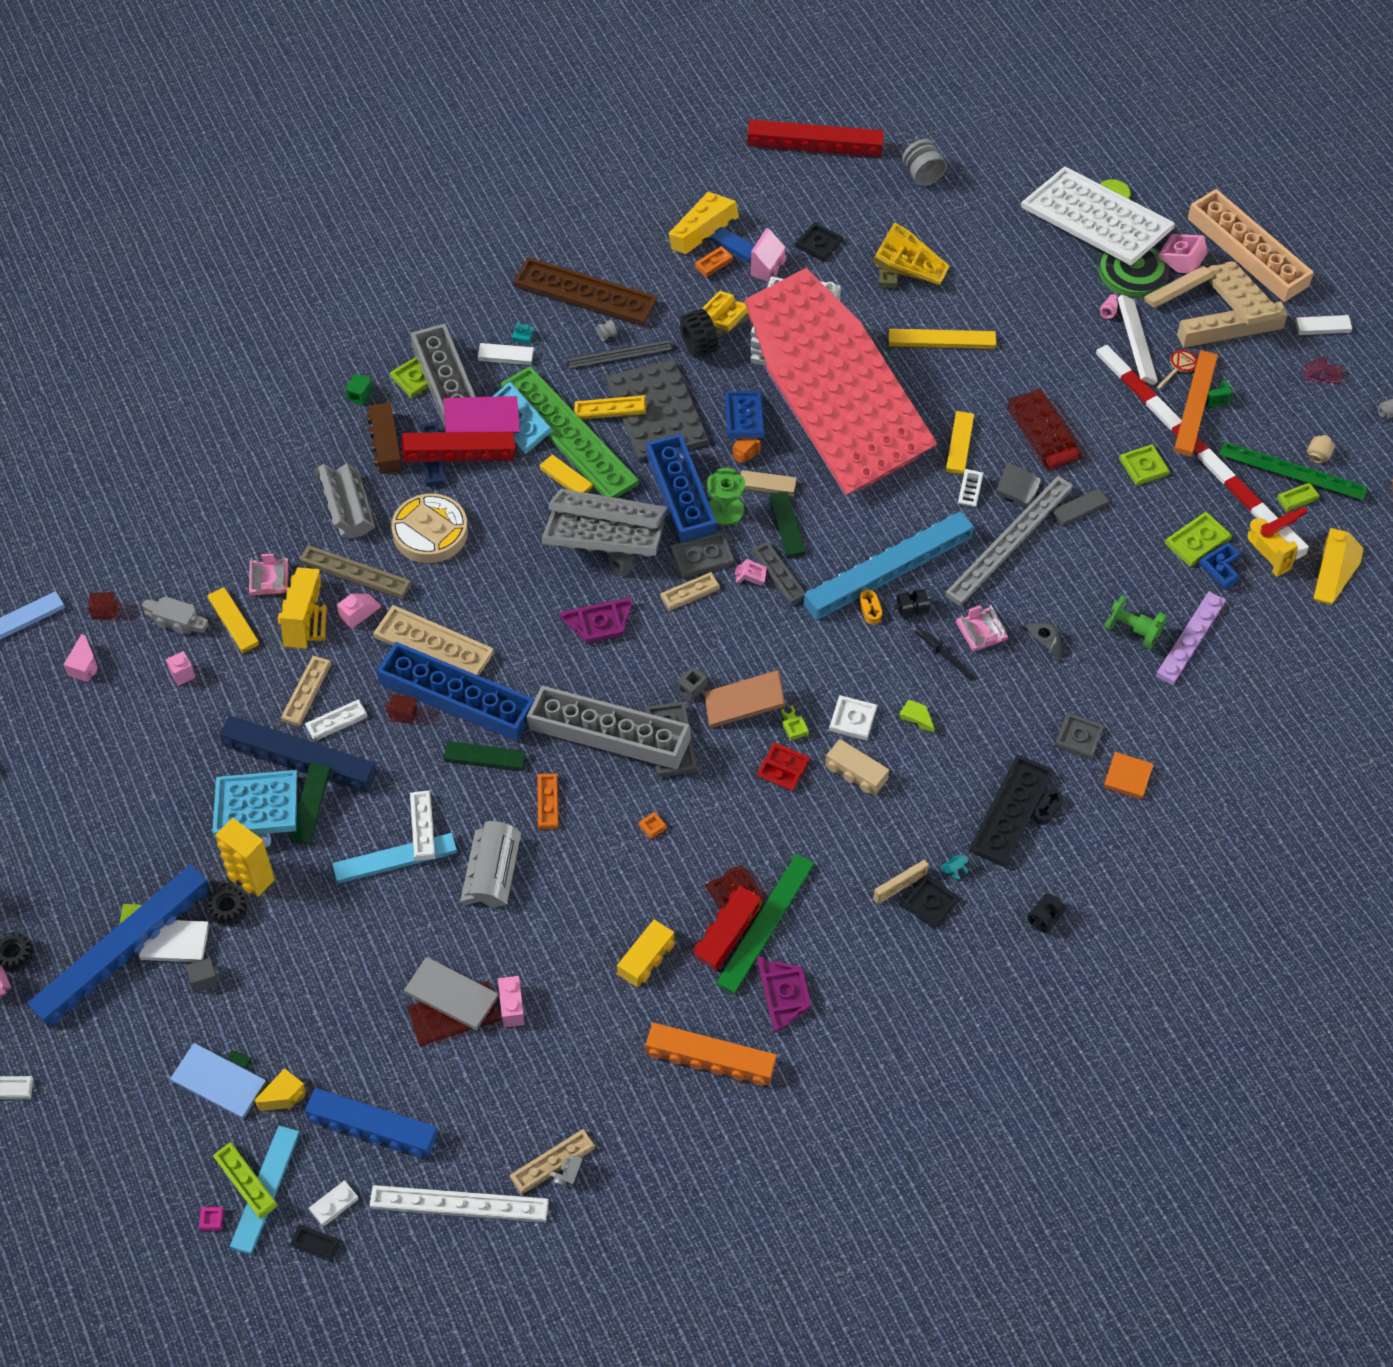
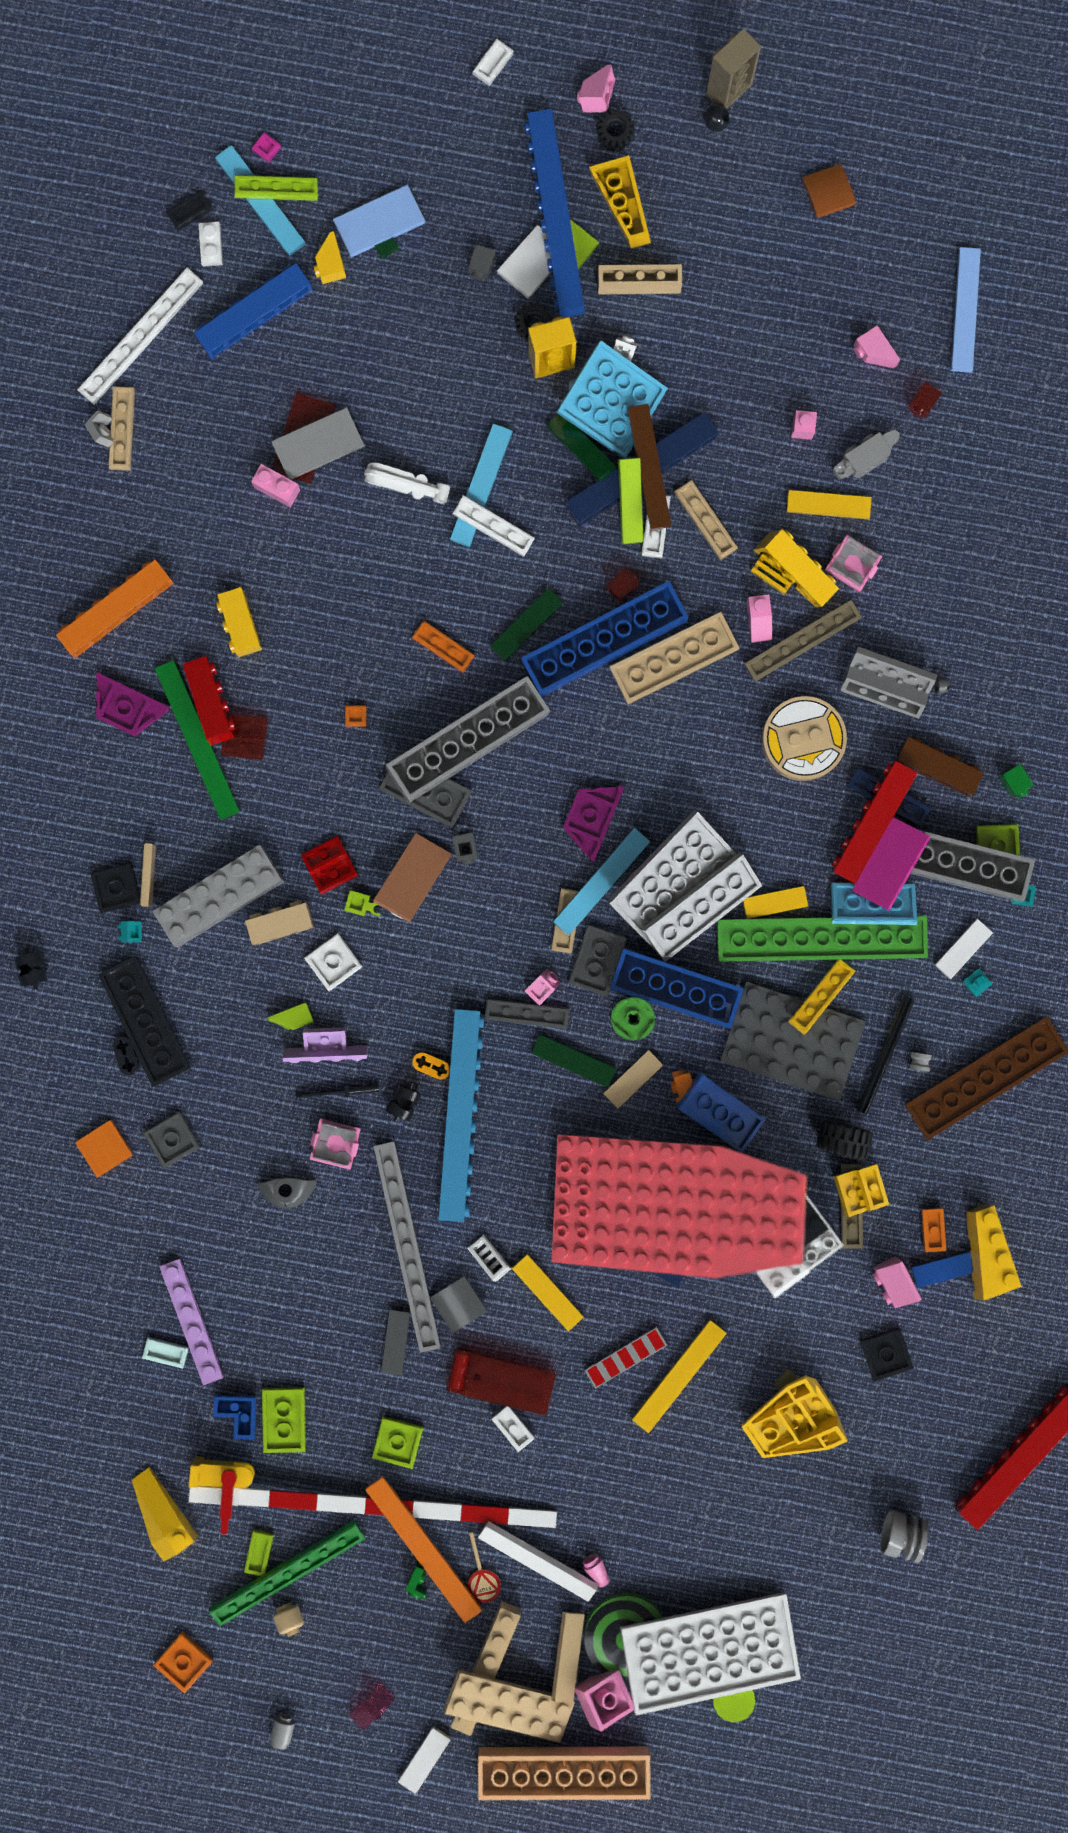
camera: 130 degrees right, 30 degrees up
light grey brick [460,821,521,908] -> none
bright green piece [1104,595,1167,650] -> none
none -> light aqua tile [142,1337,189,1369]
none -> light grey brick [152,845,285,948]
none -> lavender bracket [282,1027,368,1063]
none -> white piece [364,463,450,504]
none -> white plate [492,1405,535,1452]
none -> medium azure tile [553,828,650,936]
none -> tile [584,1326,667,1389]
none -> yellow wedge [589,155,651,249]
none -> tan brick [598,264,682,294]
none -> white bracket [613,335,638,362]
none -> lime tile [618,457,643,544]
none -> reddish brown tile [627,404,672,531]

